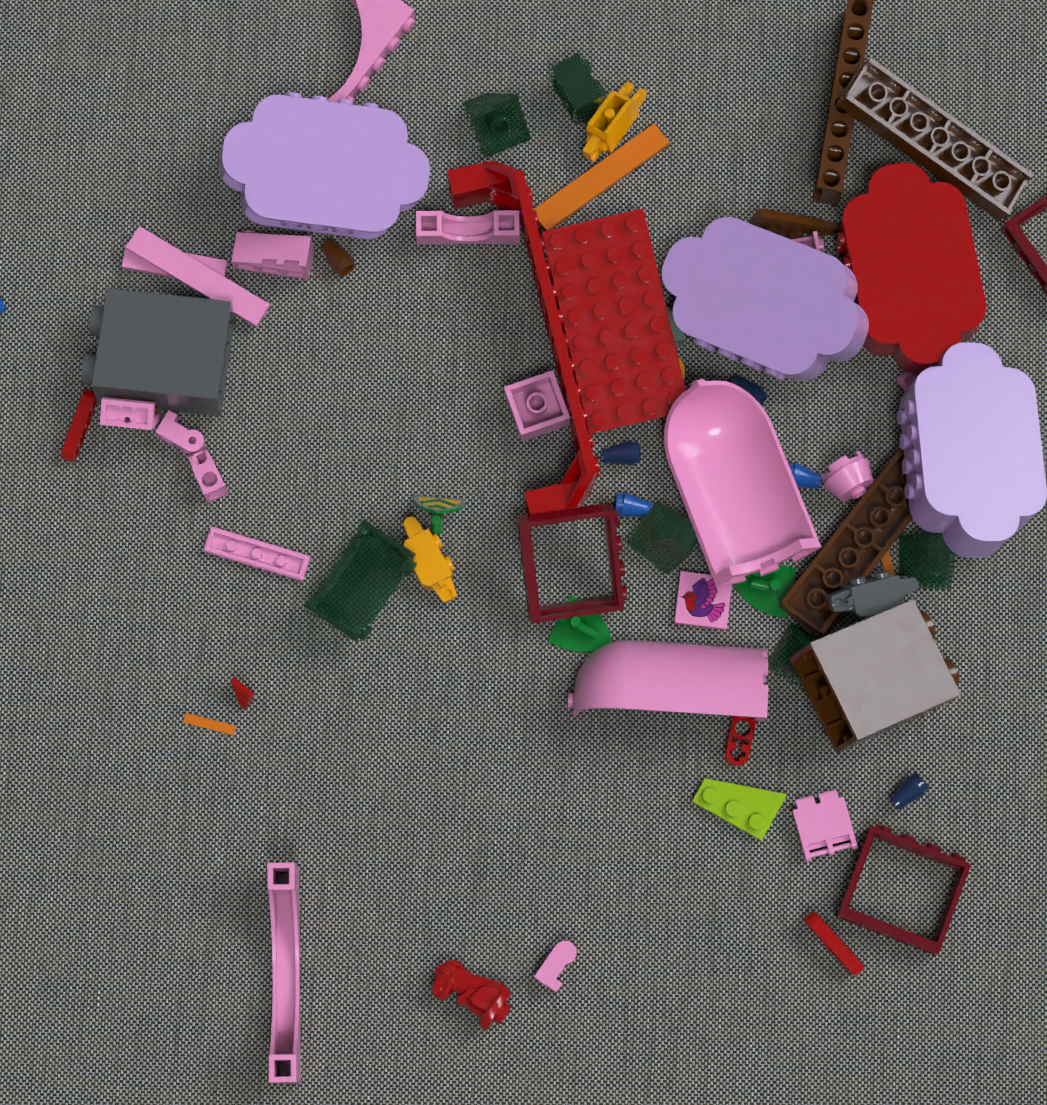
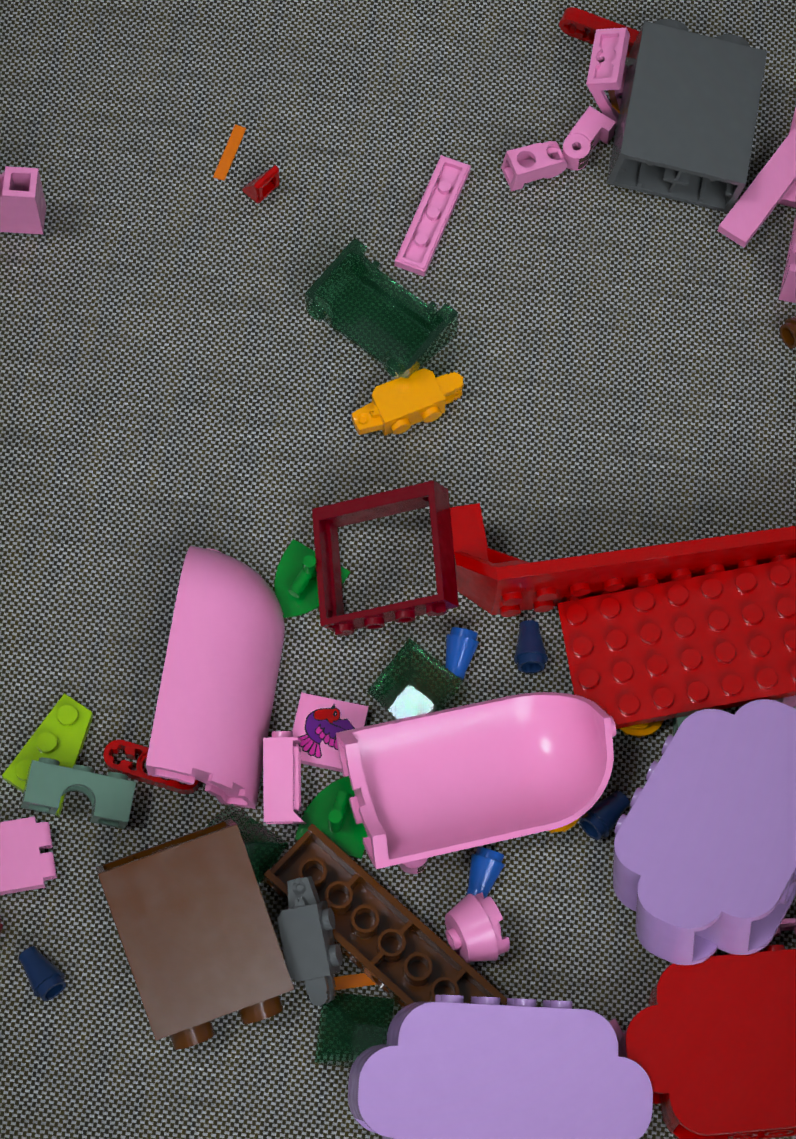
camera: 90 degrees right, 10 degrees down
shield [413,495,466,534] -> none
bright pink brick [504,370,570,442] -> none
none -> sand green arch [20,757,136,829]
none -> bright pink window [263,731,306,824]

